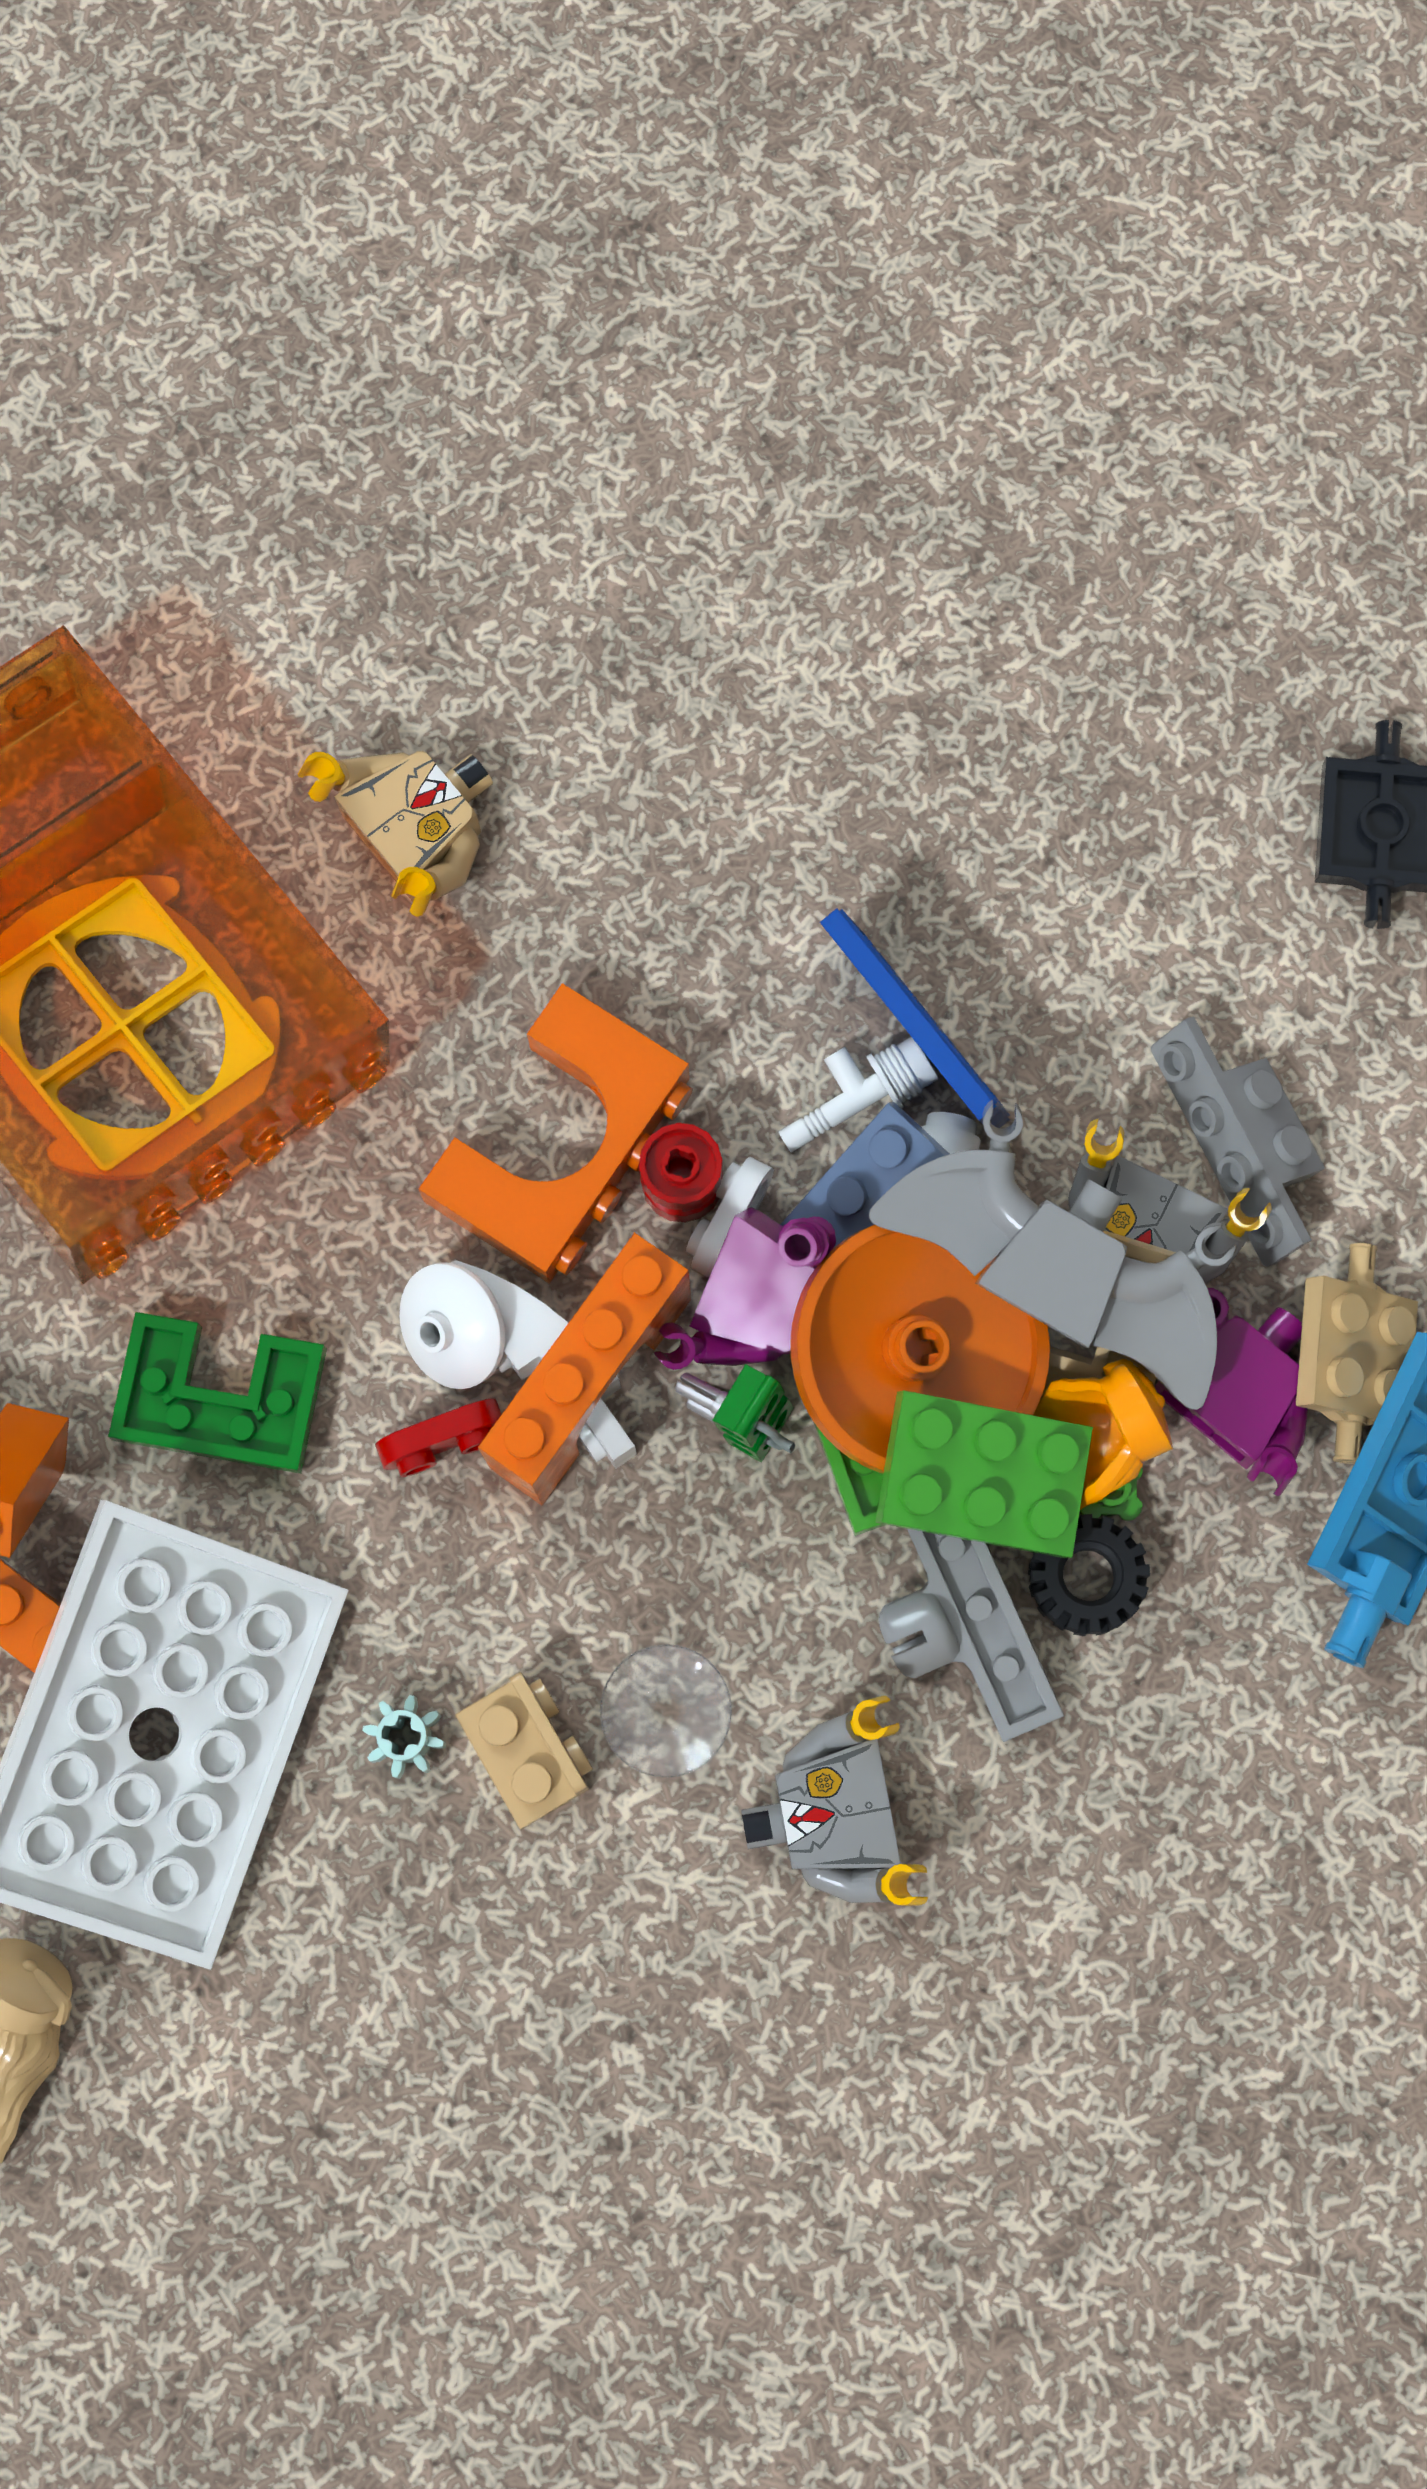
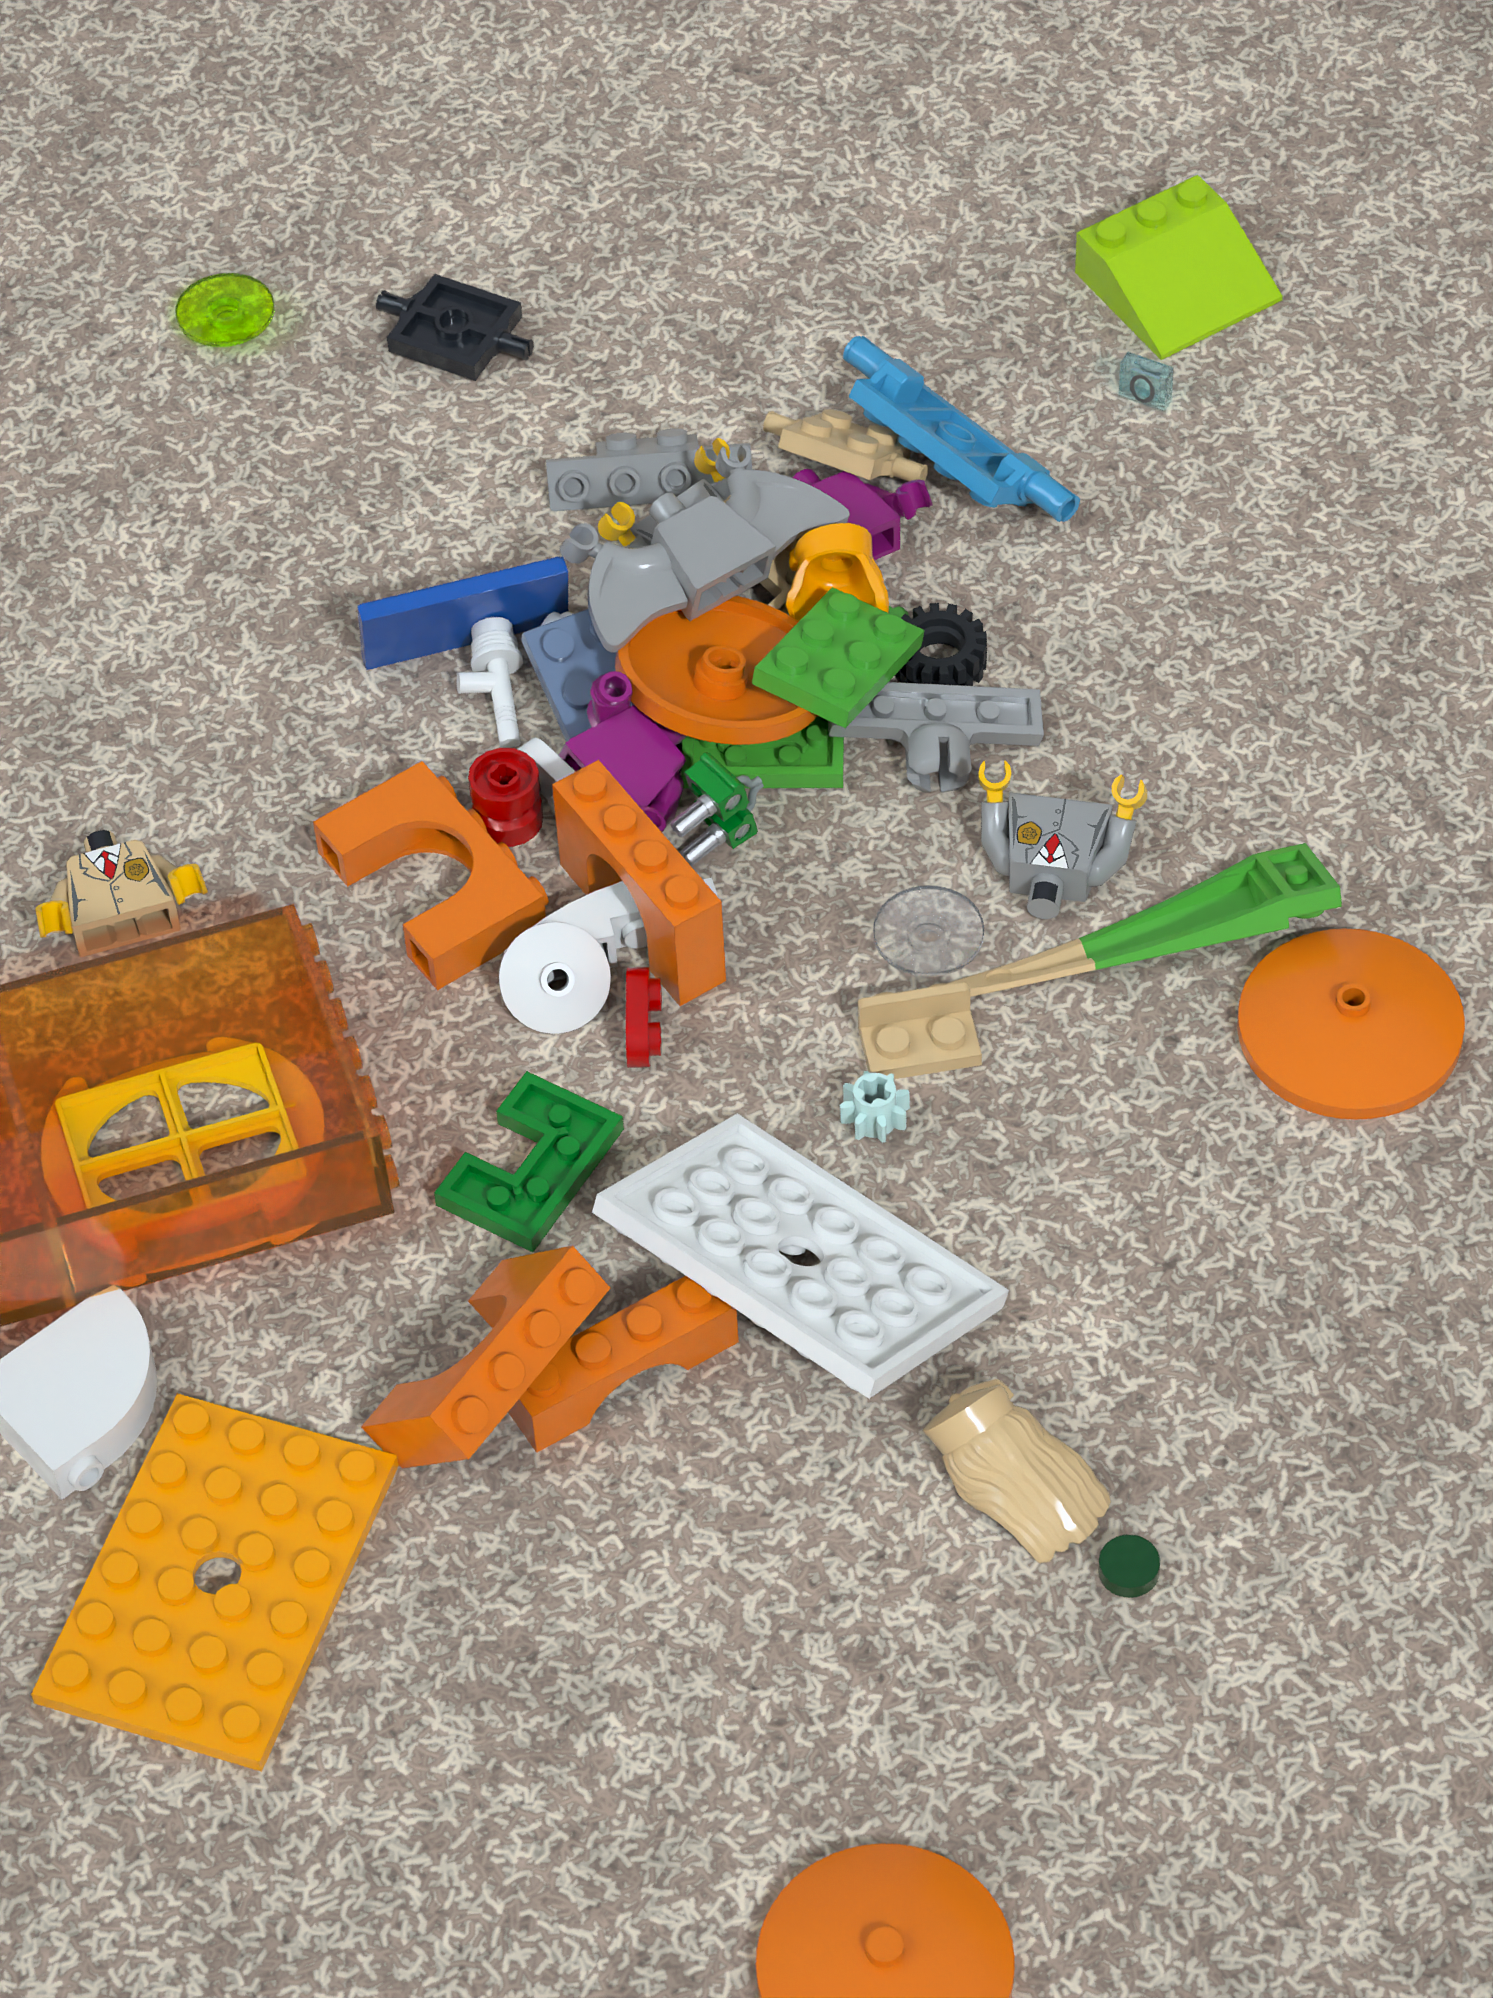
camera: 70 degrees left, 25 degrees down
none -> clear neon green dish [175,273,275,347]
none -> bright green plate [946,843,1342,997]
none -> orange dish [1237,928,1465,1120]

